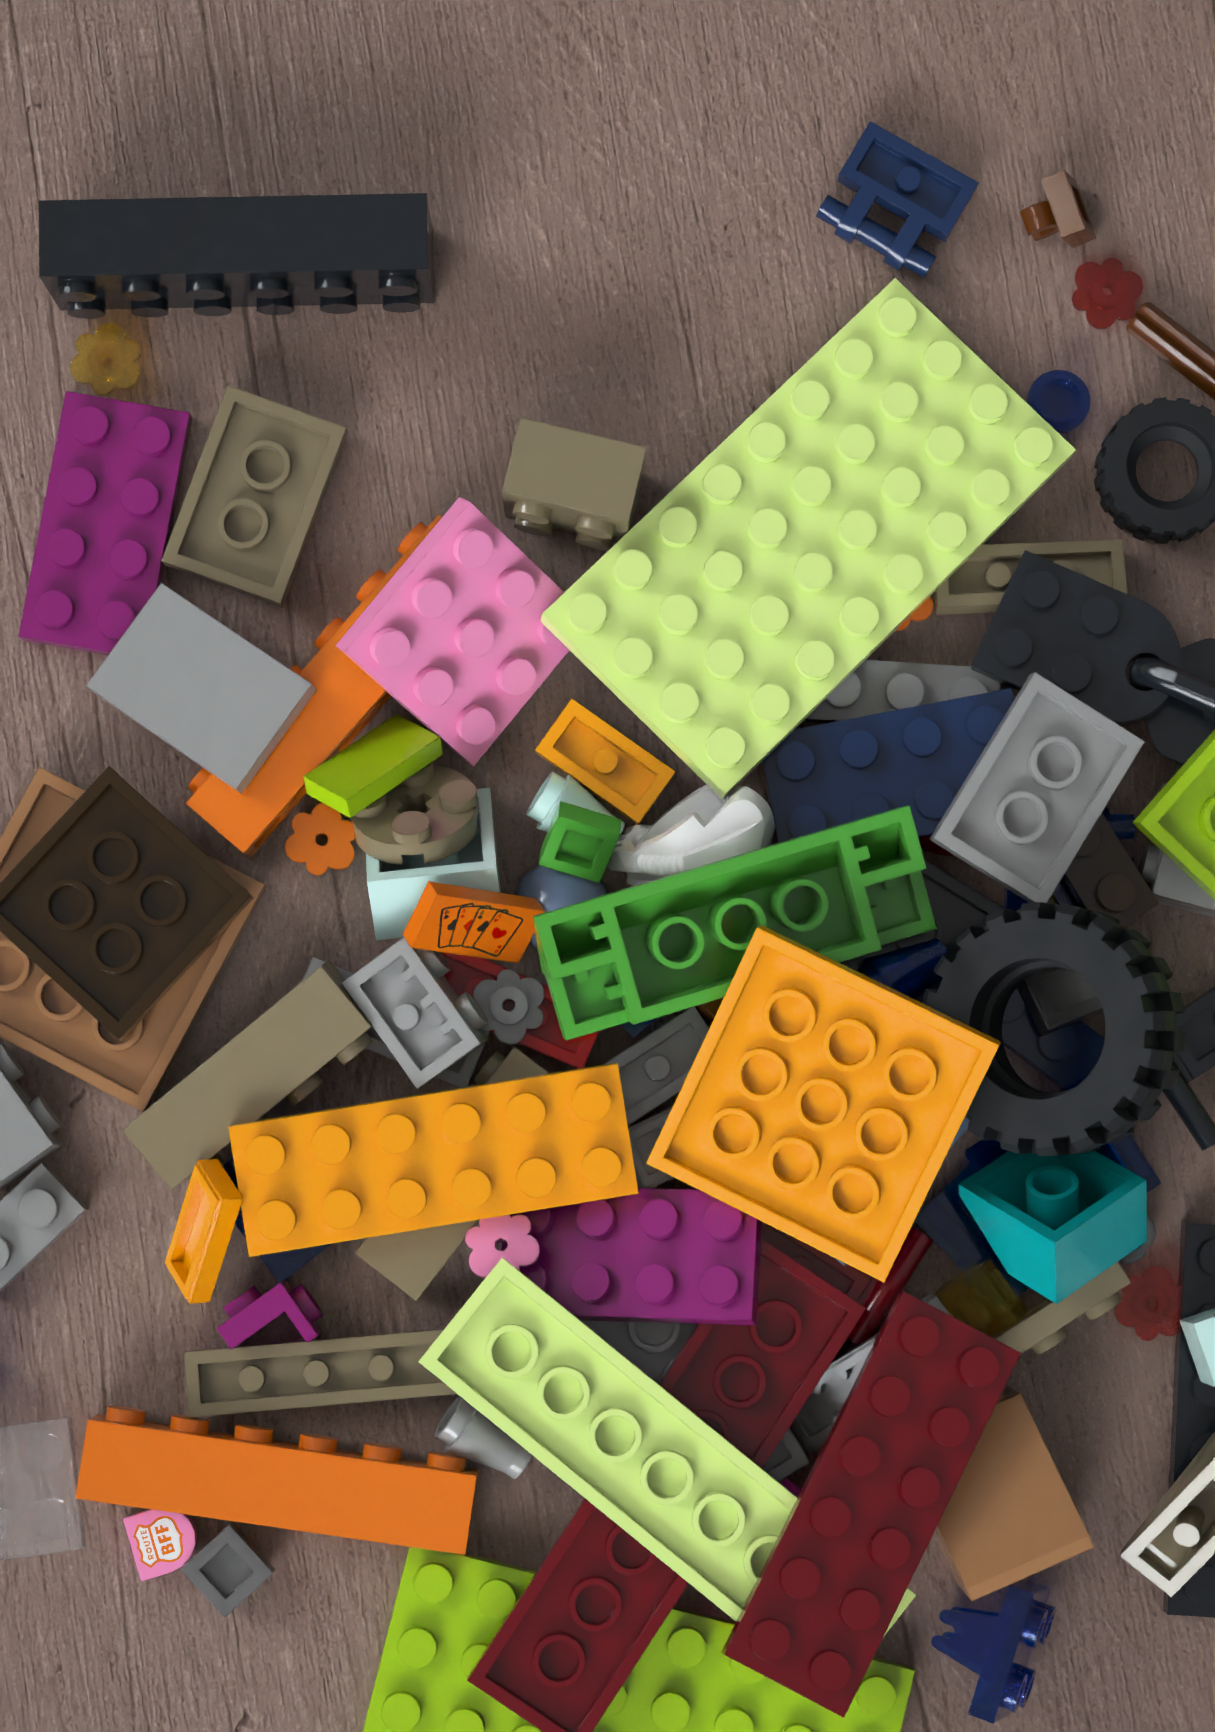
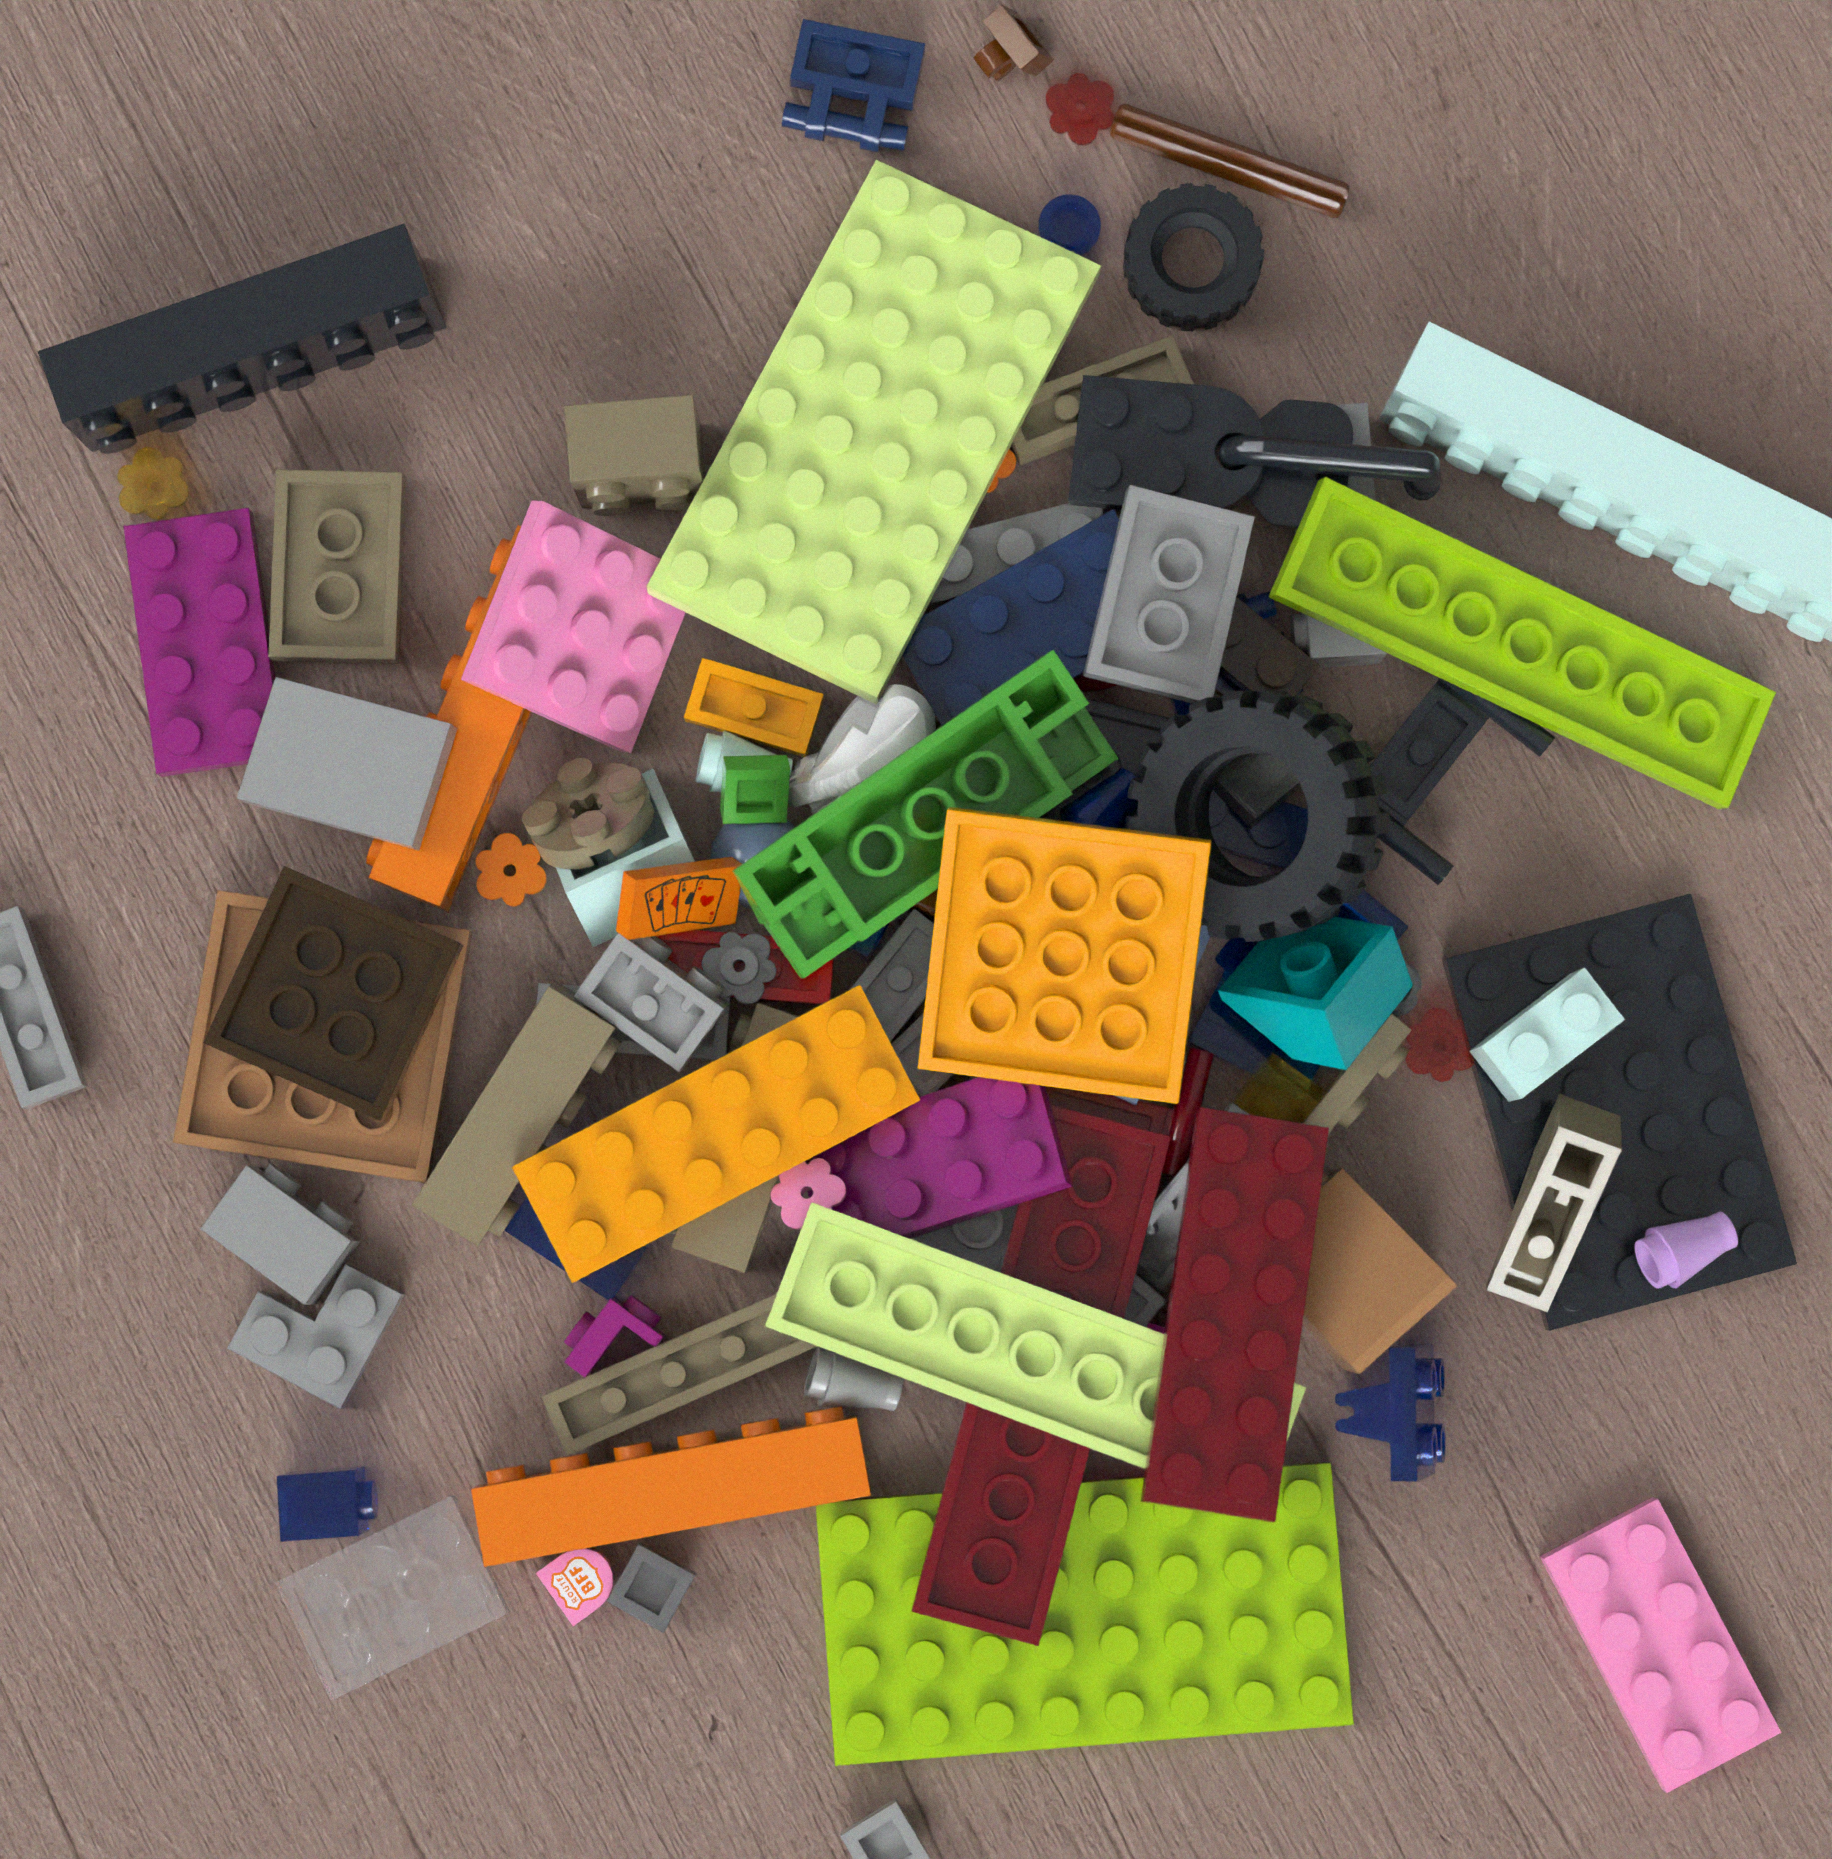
camera: 15 degrees left, 0 degrees up
light orange tile [165,1159,243,1304] -> none
lime tile [303,714,443,818] -> none

